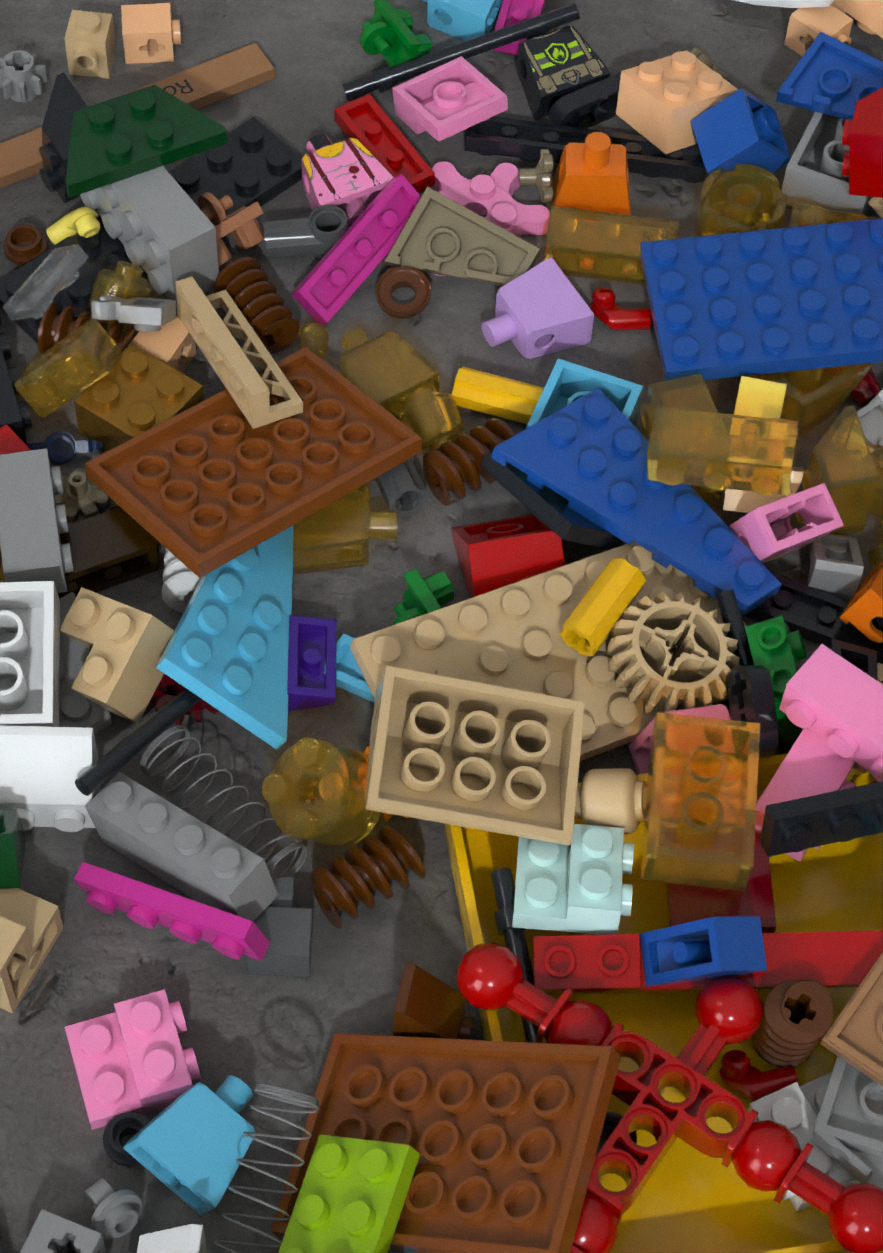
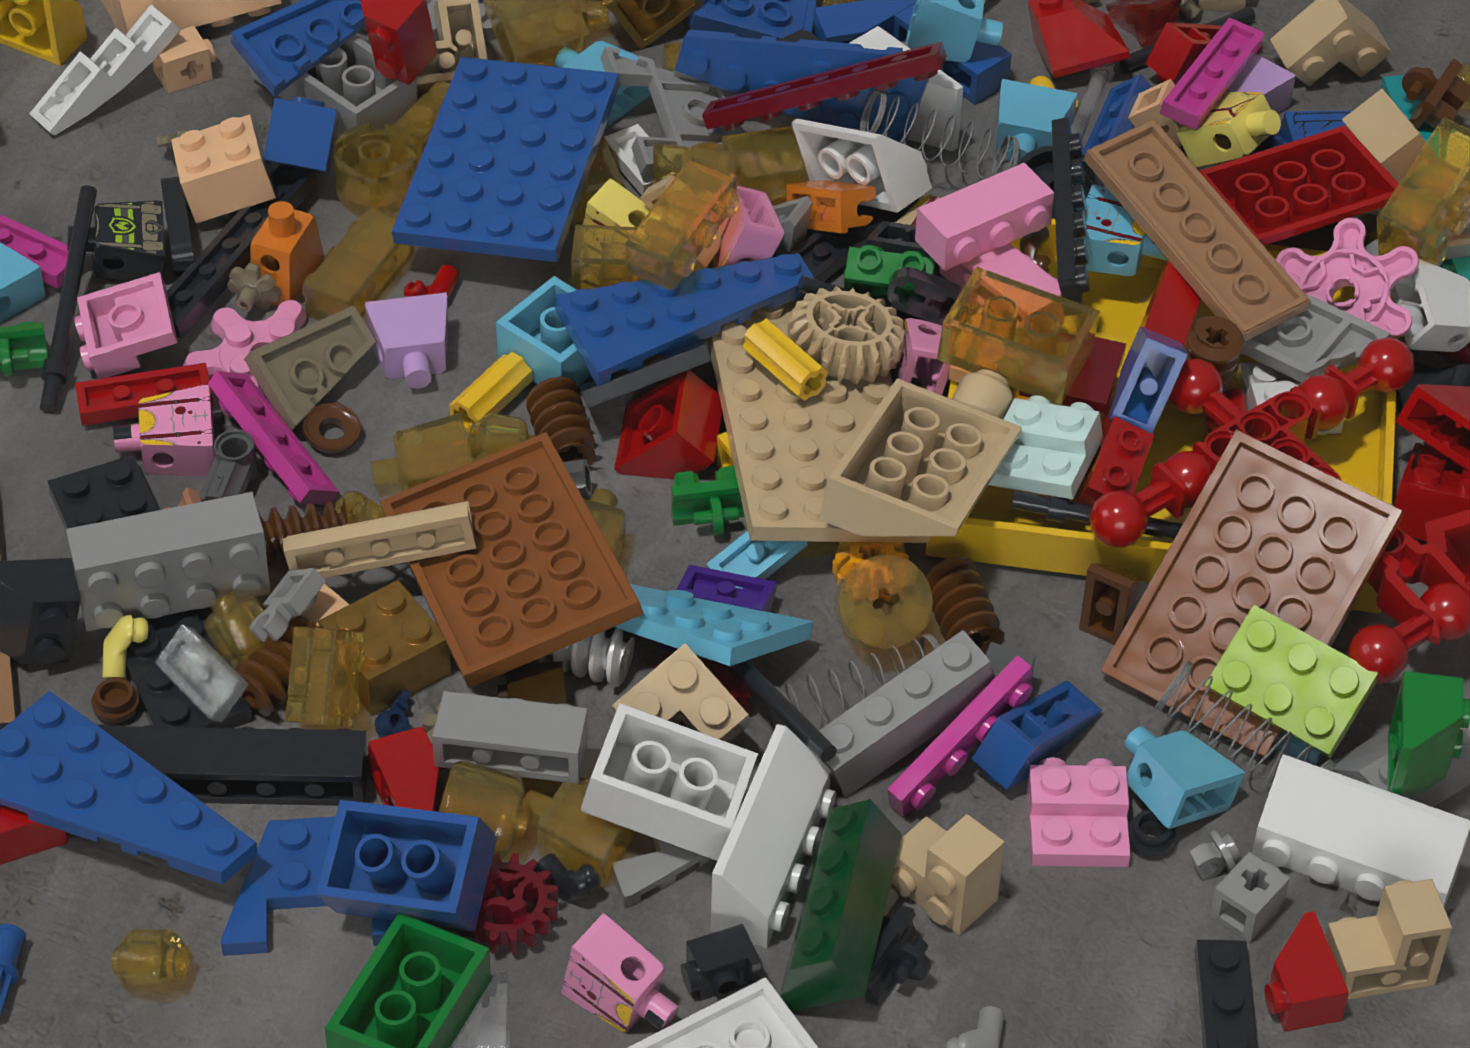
camera: 70 degrees left, 10 degrees down
dark green wing [66,85,228,198] -> none
none -> blue slope [972,680,1102,790]

